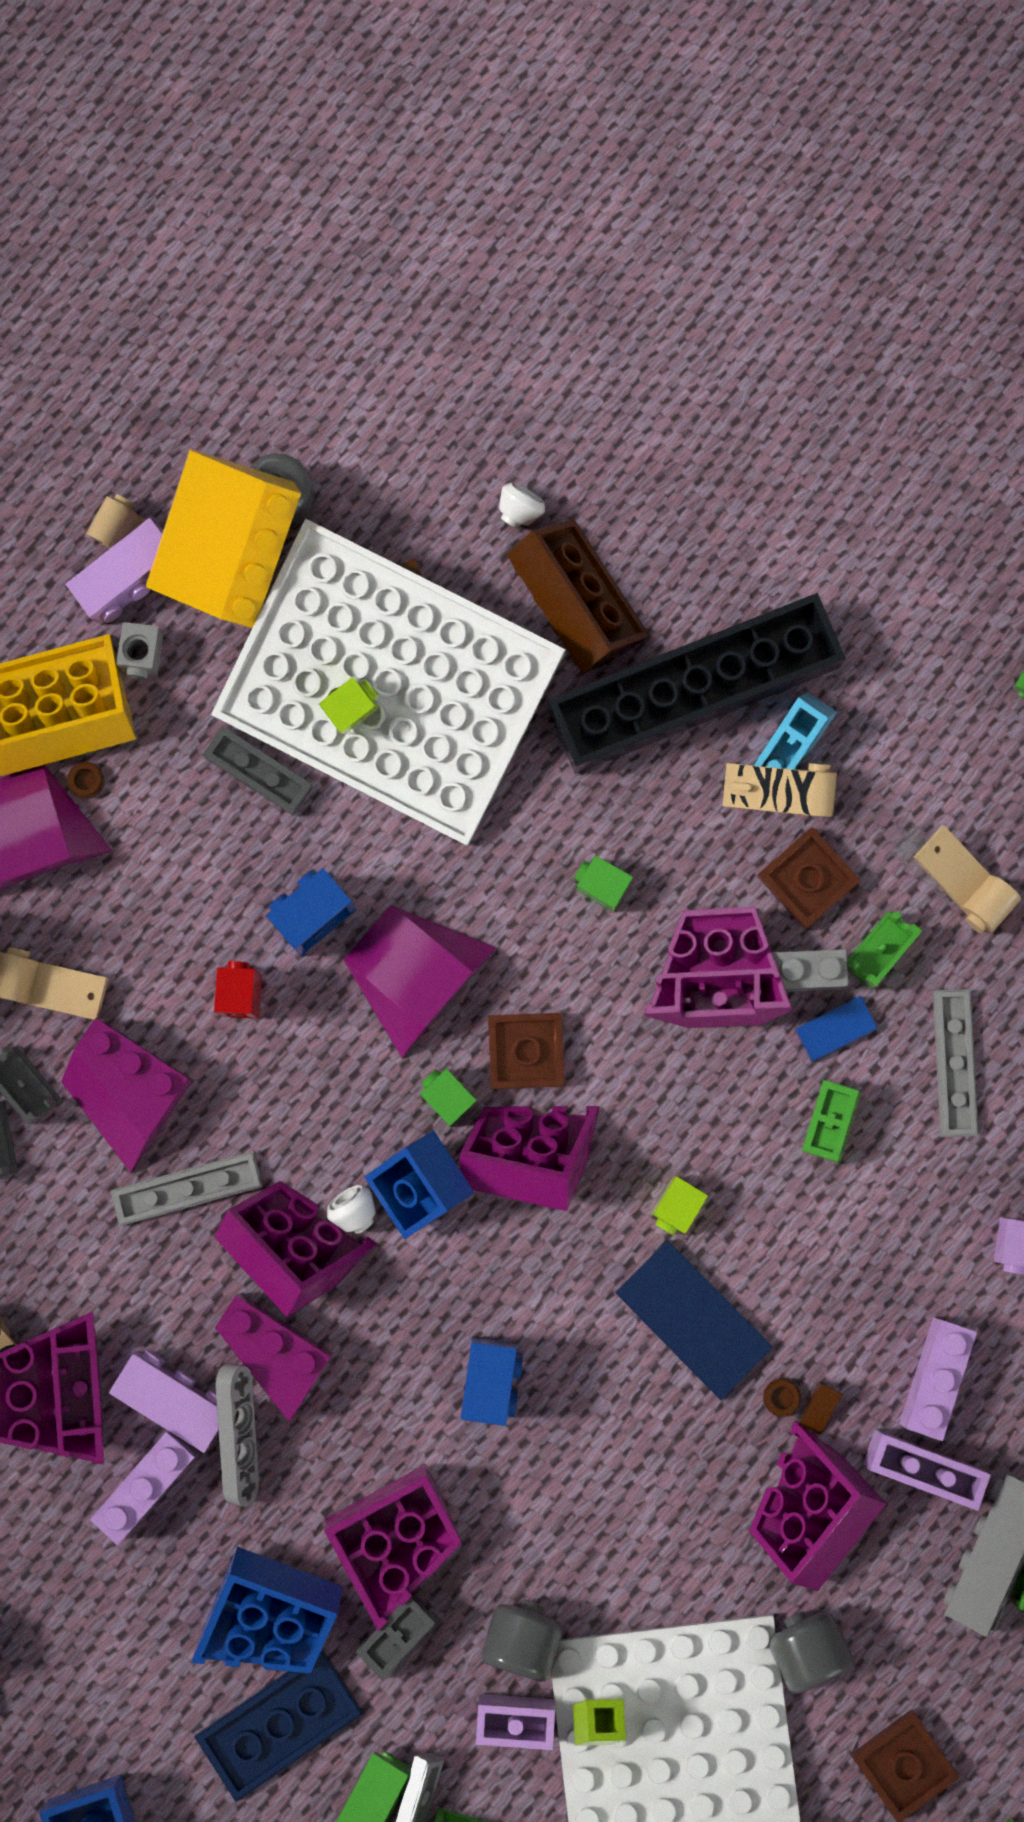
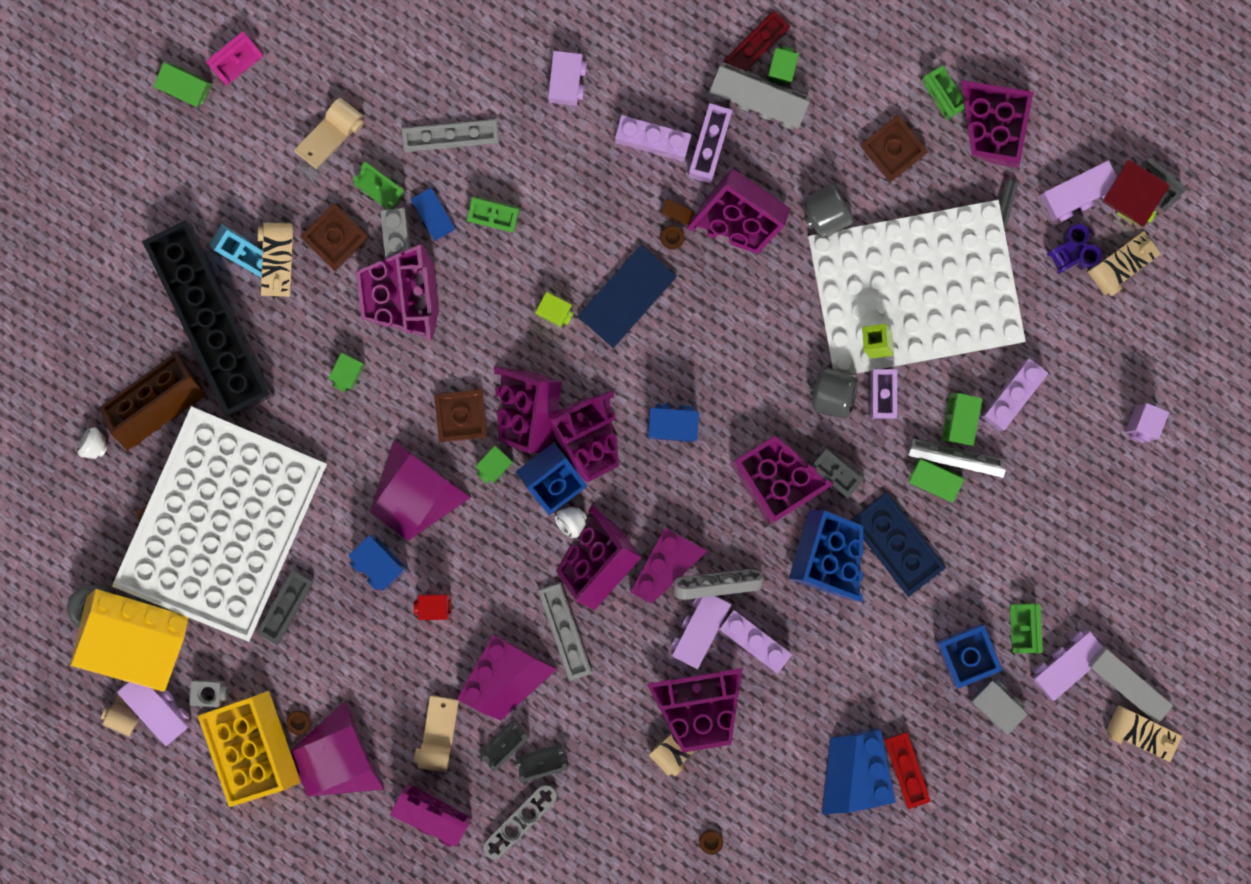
camera: 95 degrees left, 5 degrees up
lime brick [318,677,381,734] -> none
none -> magenta wedge [548,391,619,482]

